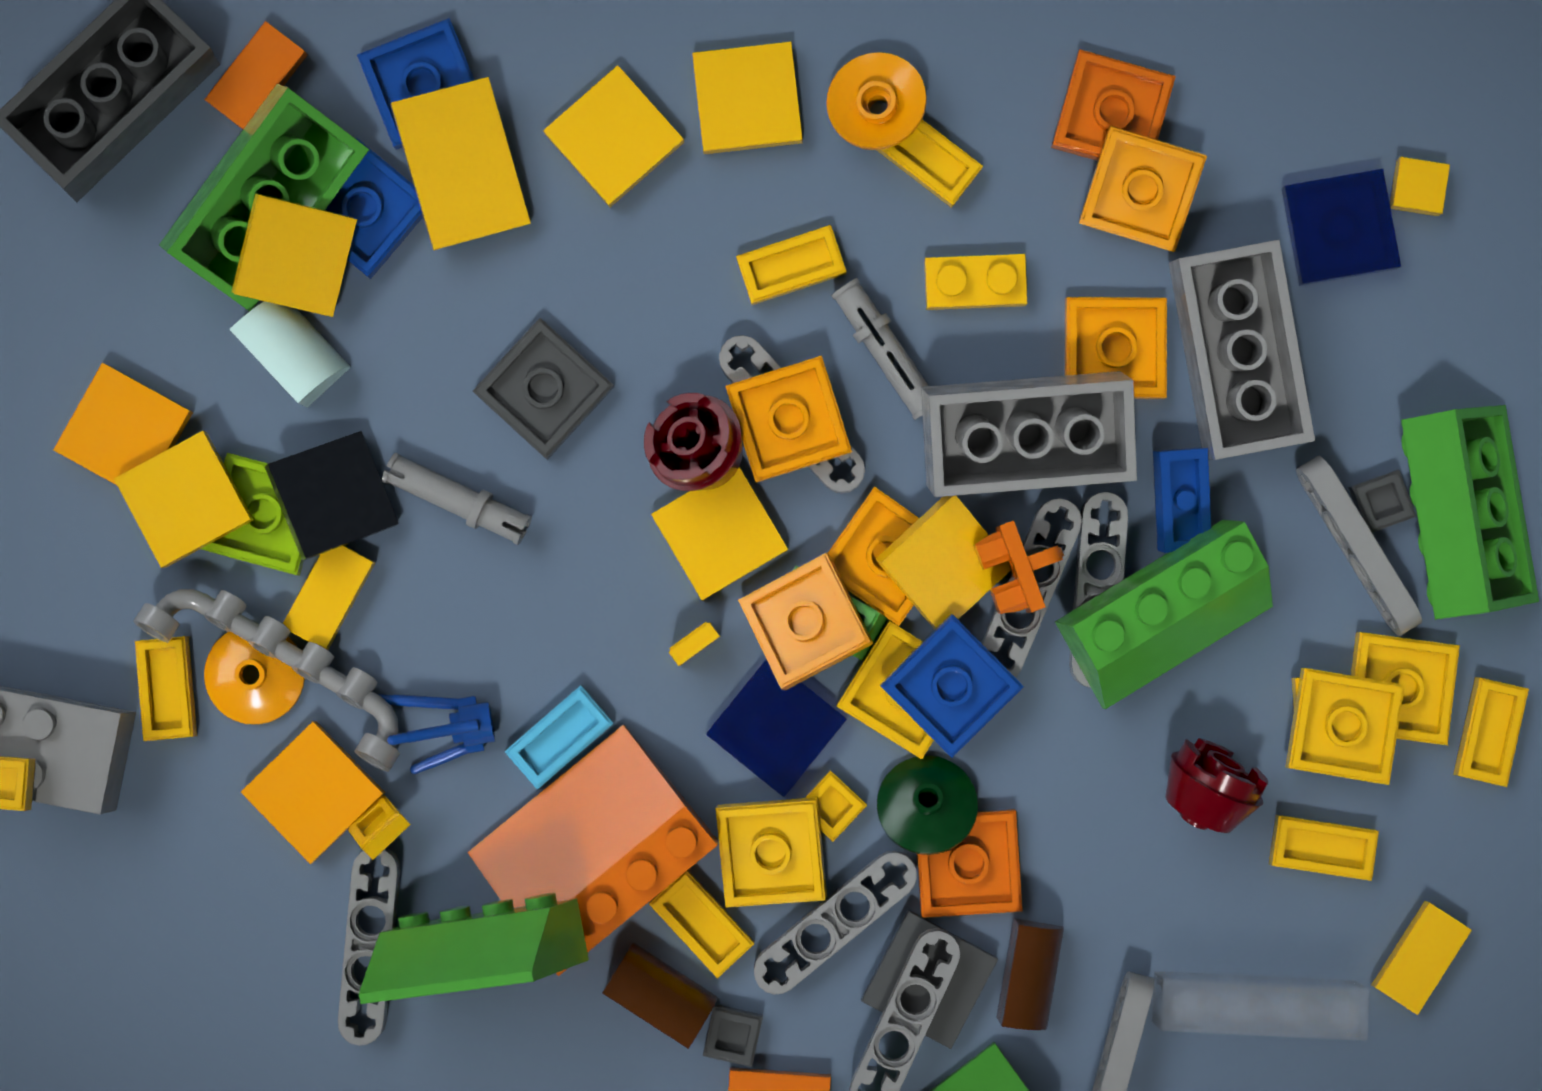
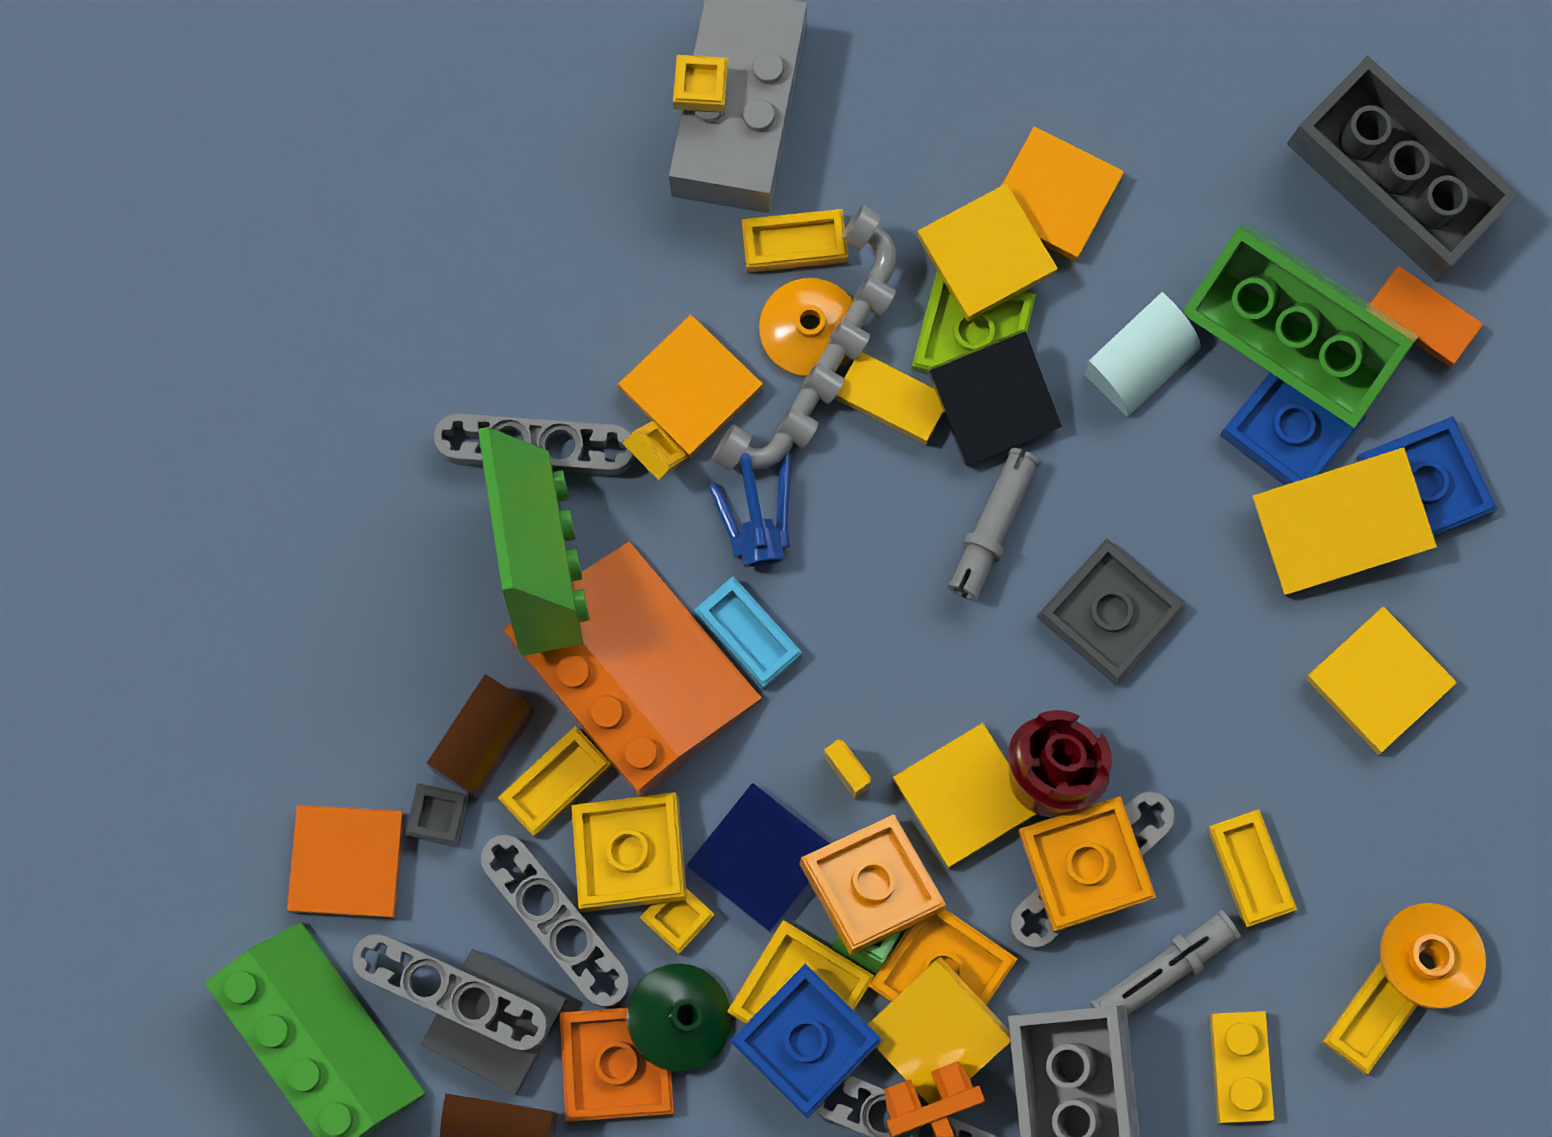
camera: 90 degrees right, 10 degrees down
yellow tile [232,193,357,317] -> none
yellow tile [692,42,803,154] -> none

